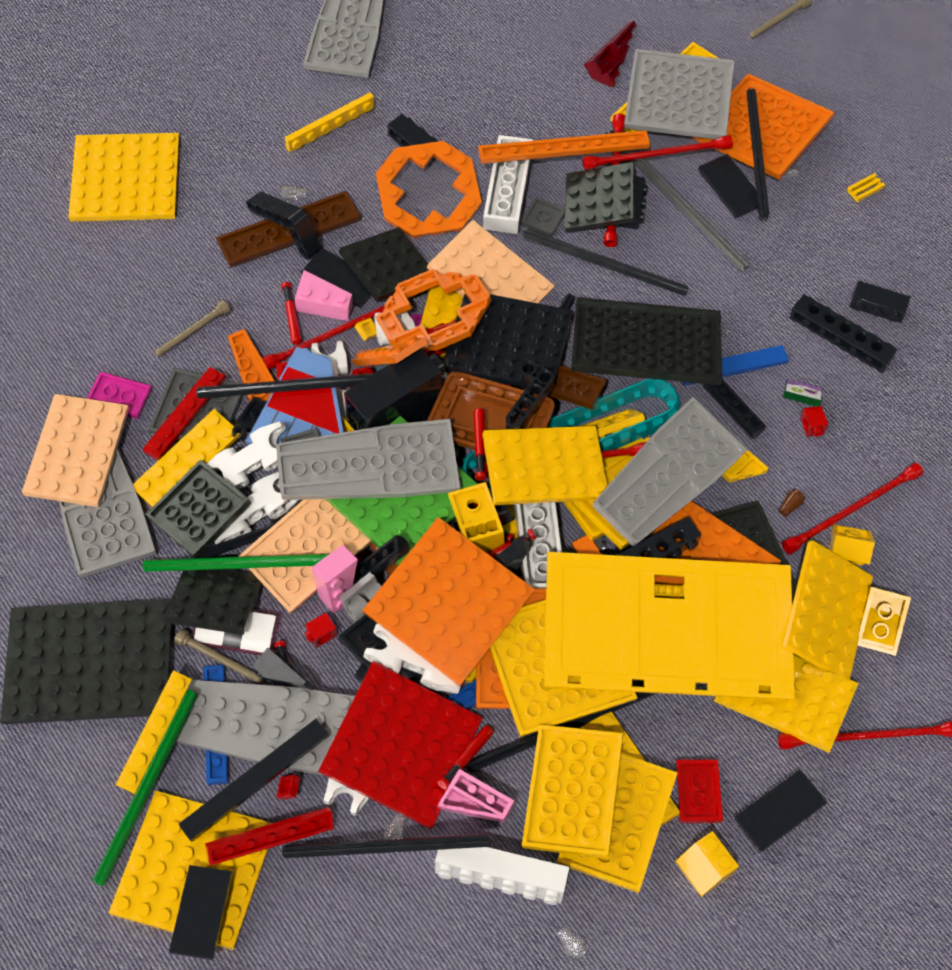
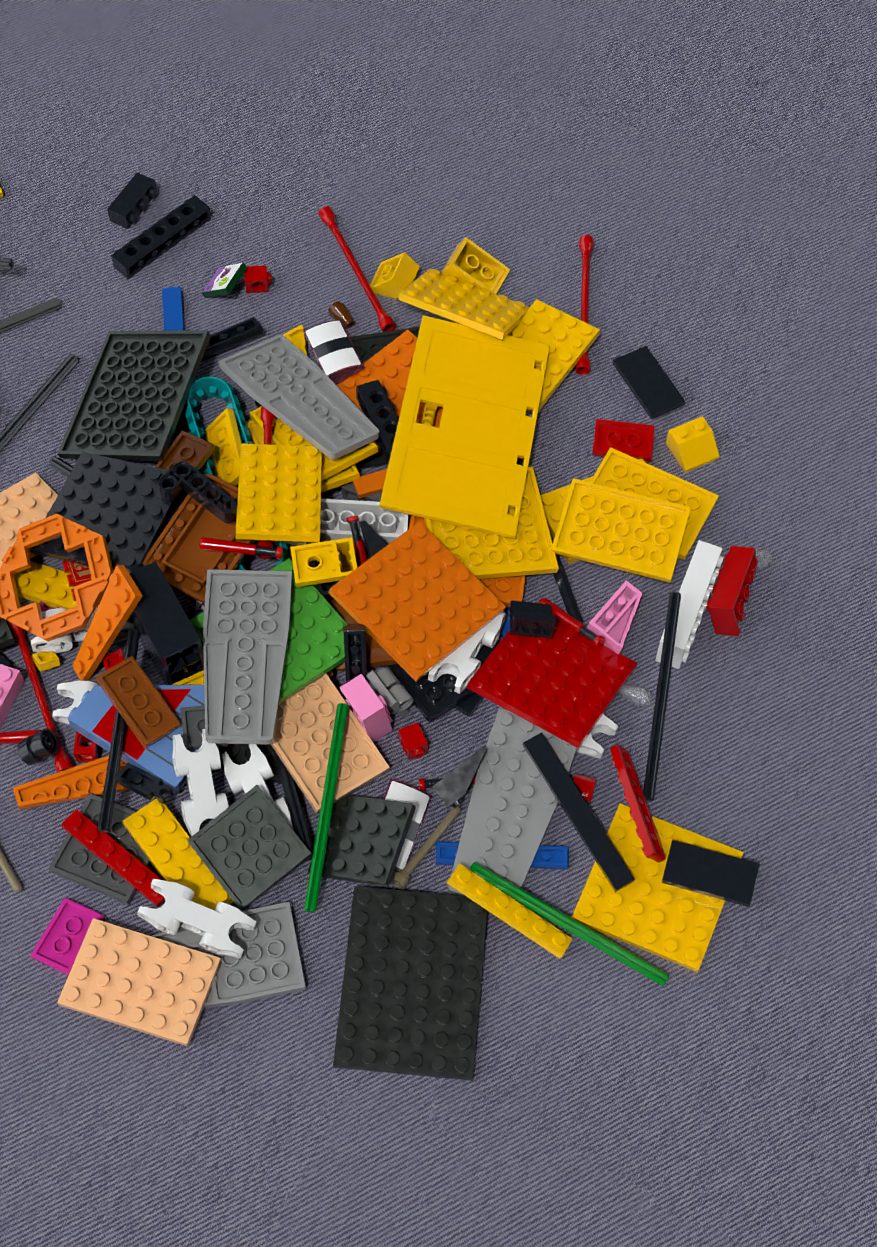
camera: 80 degrees left, 0 degrees up
none -> black wheel [17,729,60,765]
none -> dark orange tile [95,656,182,749]
none -> white piece [137,879,256,959]
none -> slope [303,320,365,385]
none -> black bracket [510,600,556,638]
none -> red wedge [707,546,758,636]

